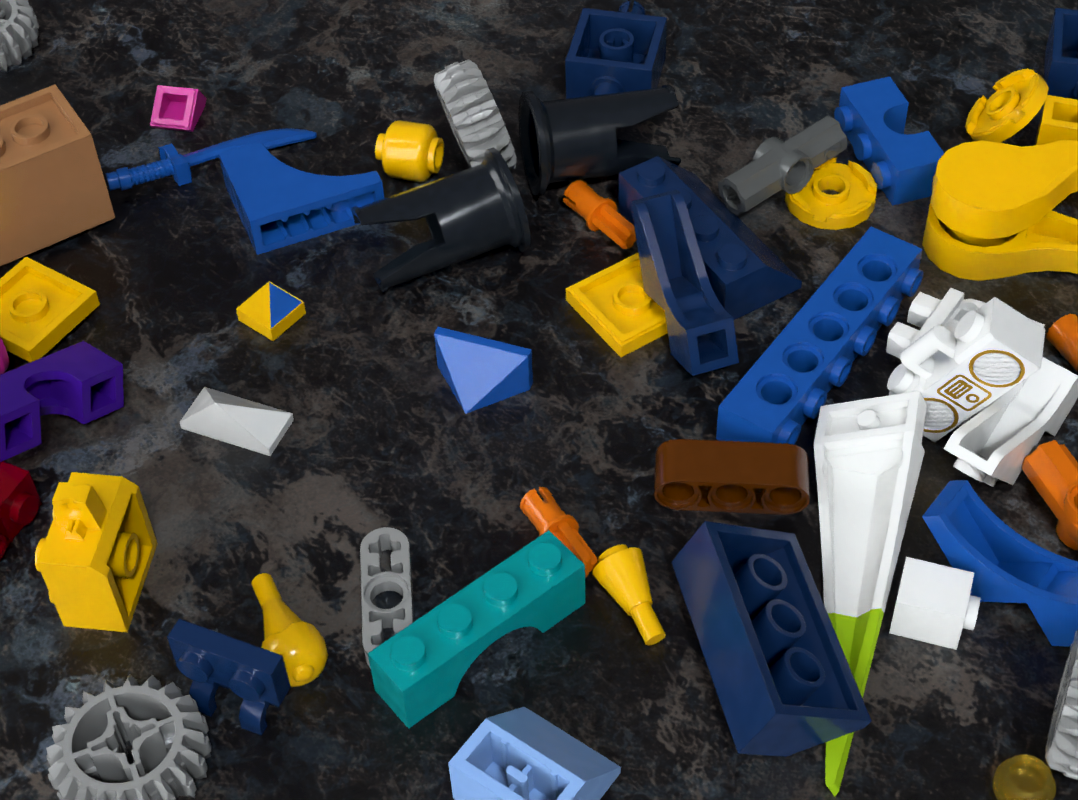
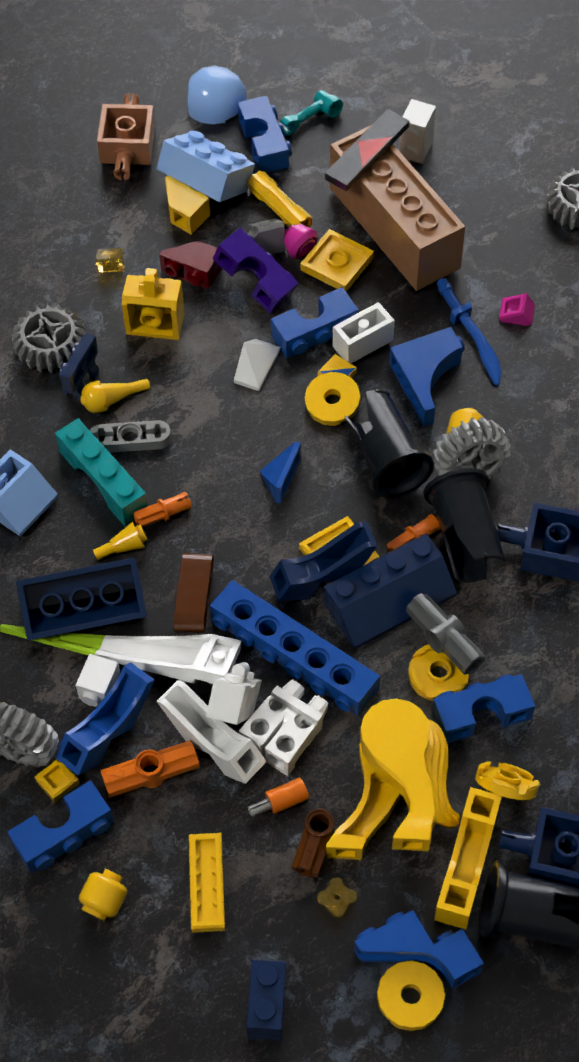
camera: 90 degrees right, 10 degrees up
none -> blue arch [270,287,359,358]
none -> yellow tile [304,372,361,426]
none -> white brick [333,302,394,364]

